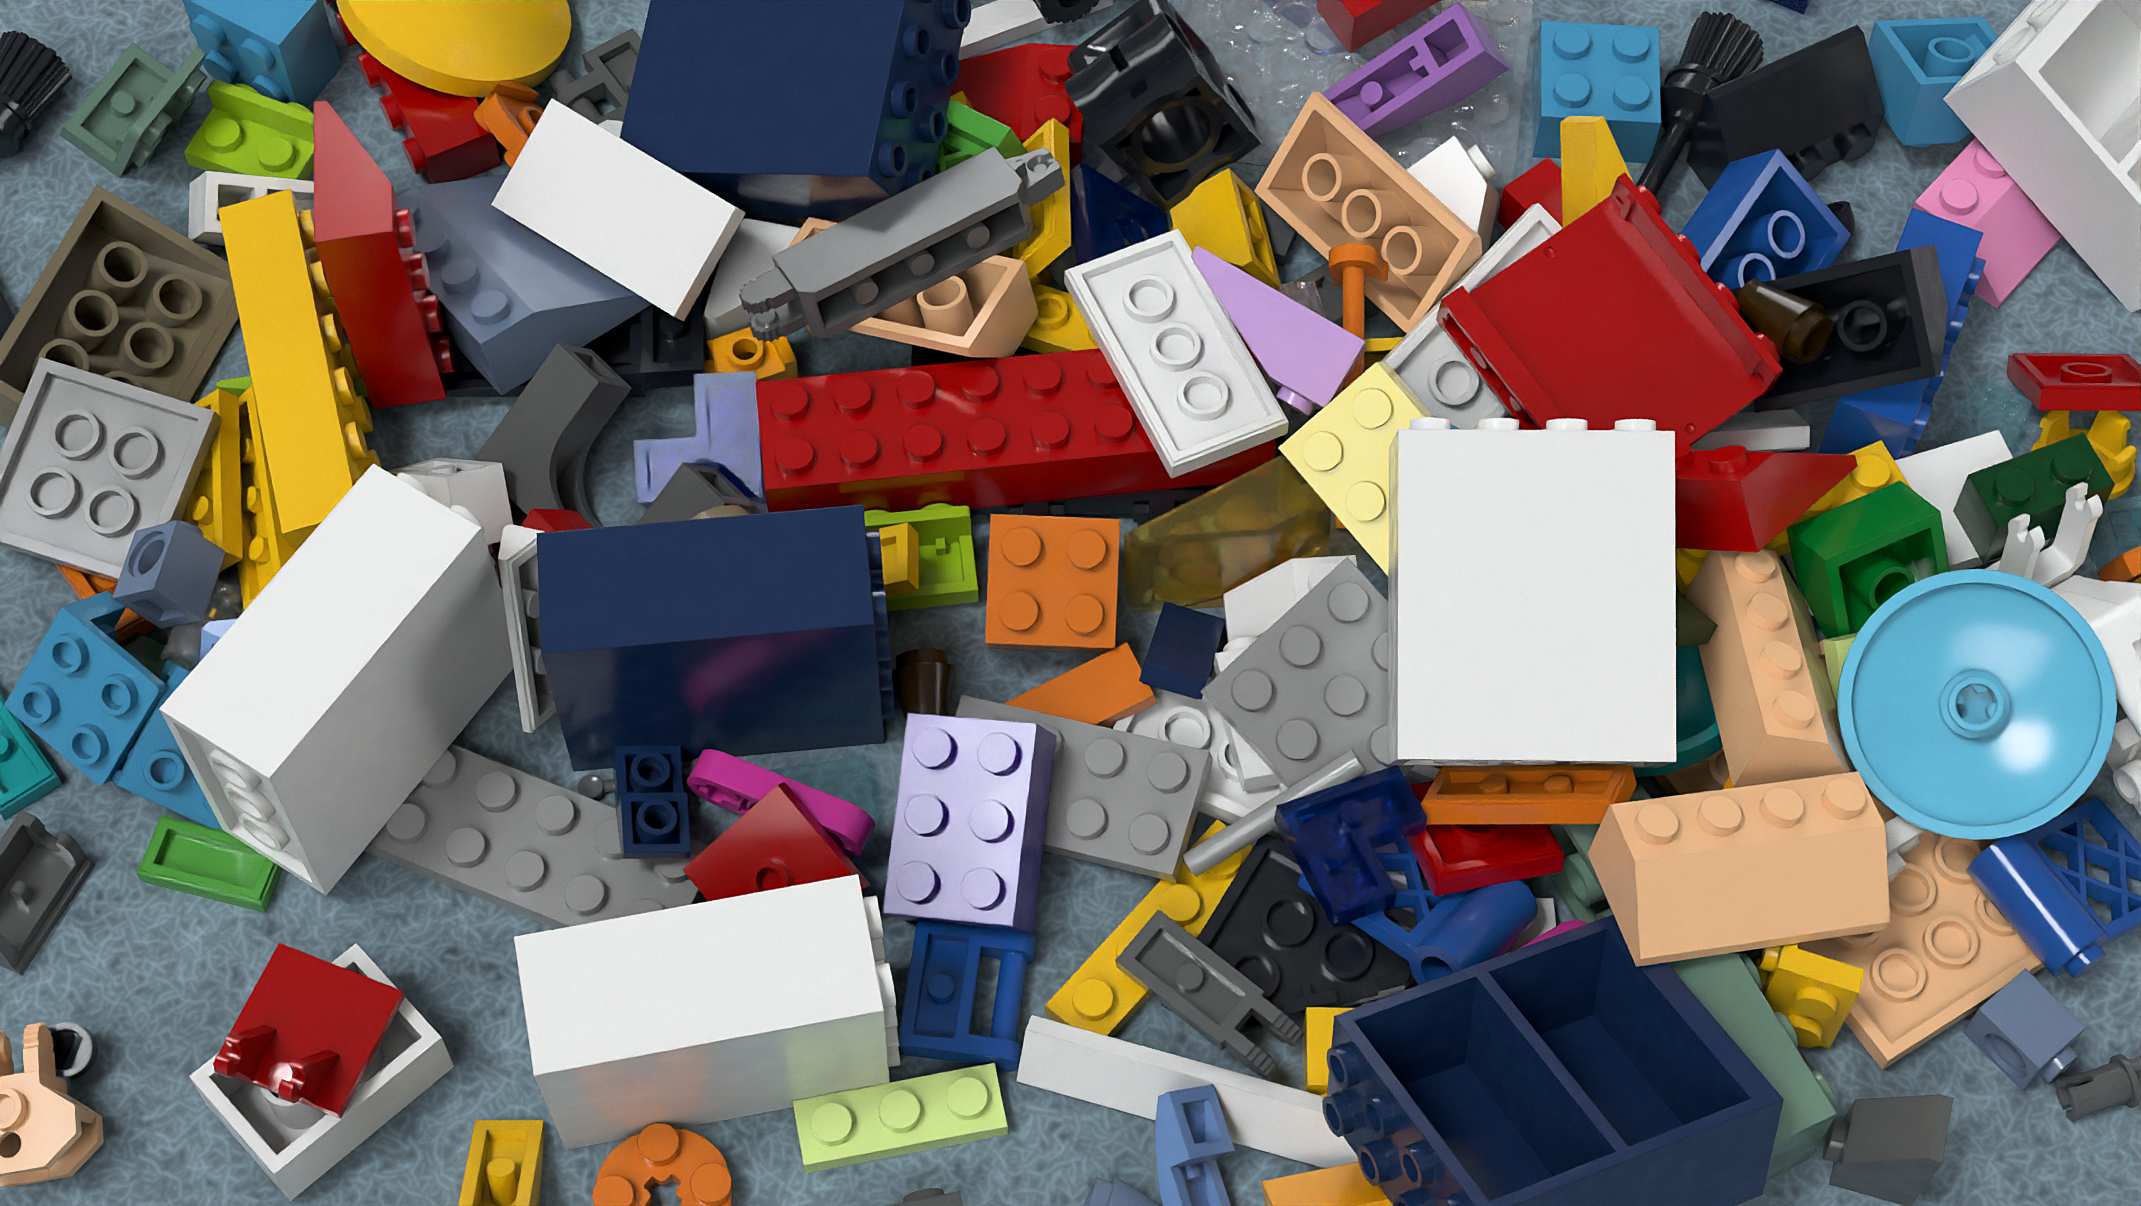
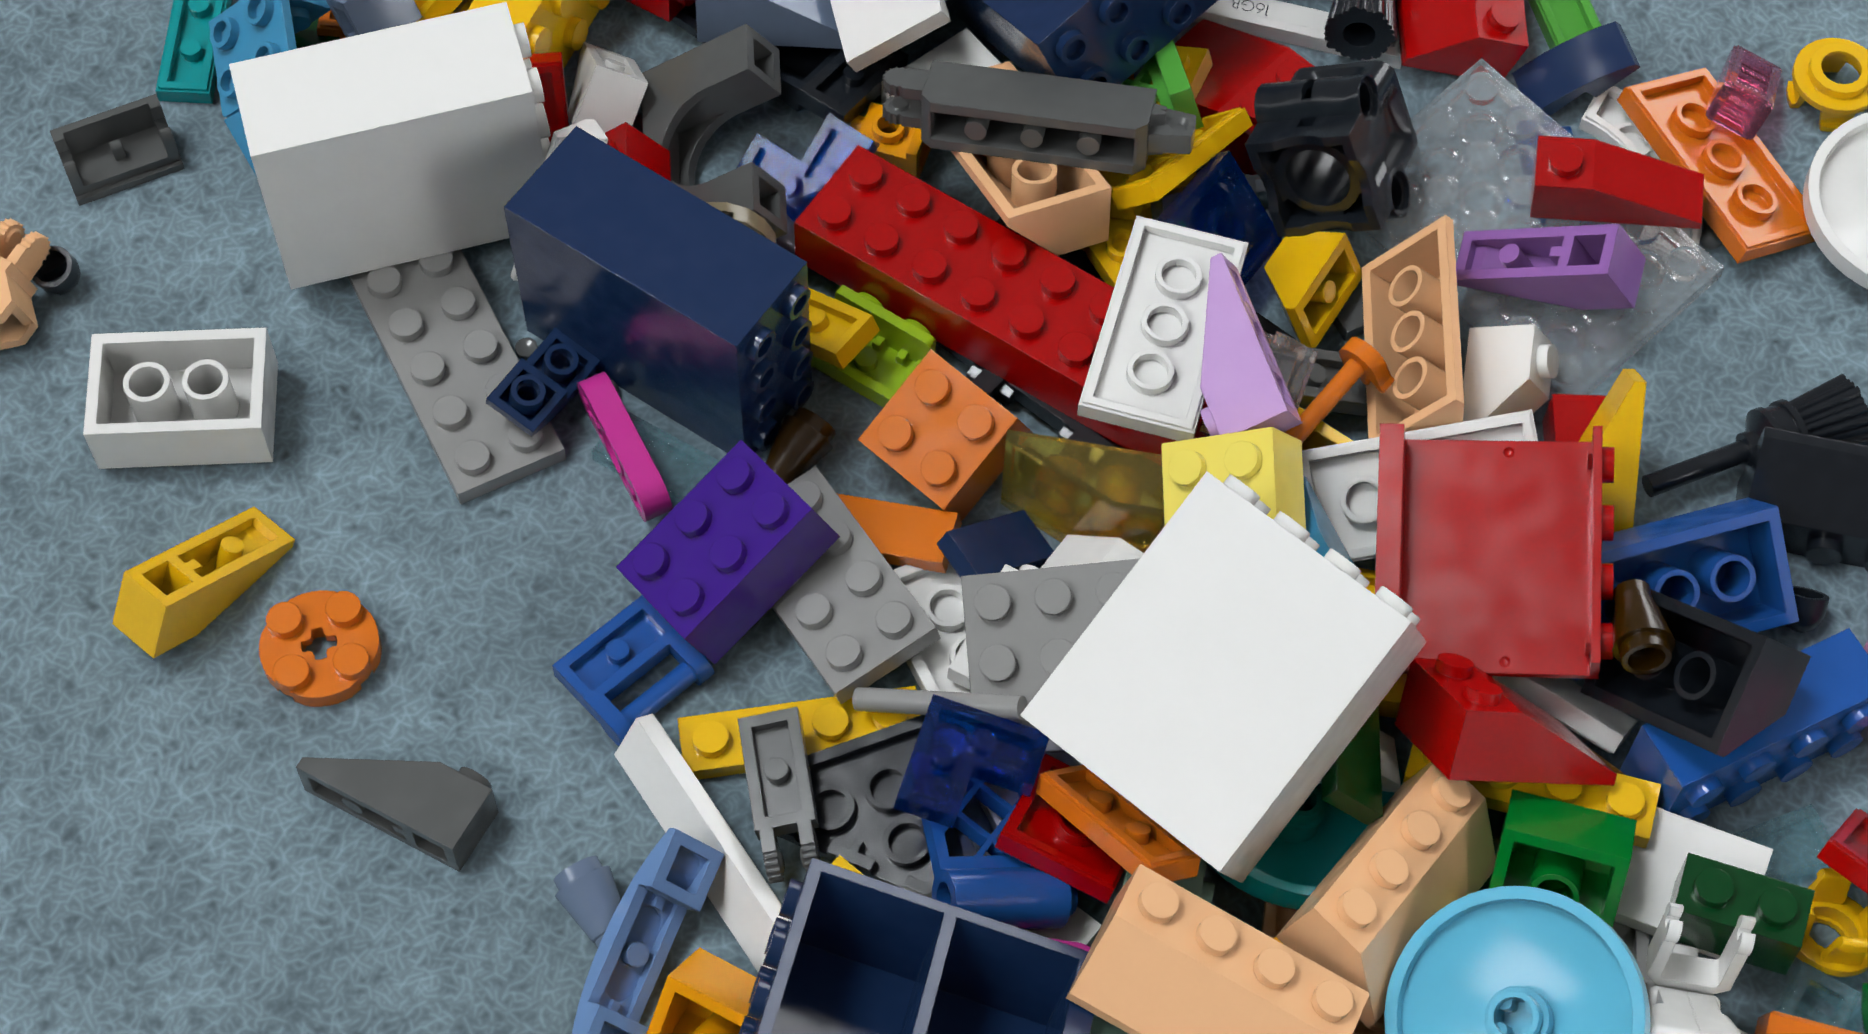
camera: 40 degrees right, 0 degrees up
bright green tile [137,815,283,913] -> none
red plate [213,943,405,1119] -> none
white container [514,874,901,1150] -> none
red plate [682,782,871,901] -> none
yellowish green plate [792,1063,1008,1174] -> none
dark azure brick [1532,21,1661,164] -> none

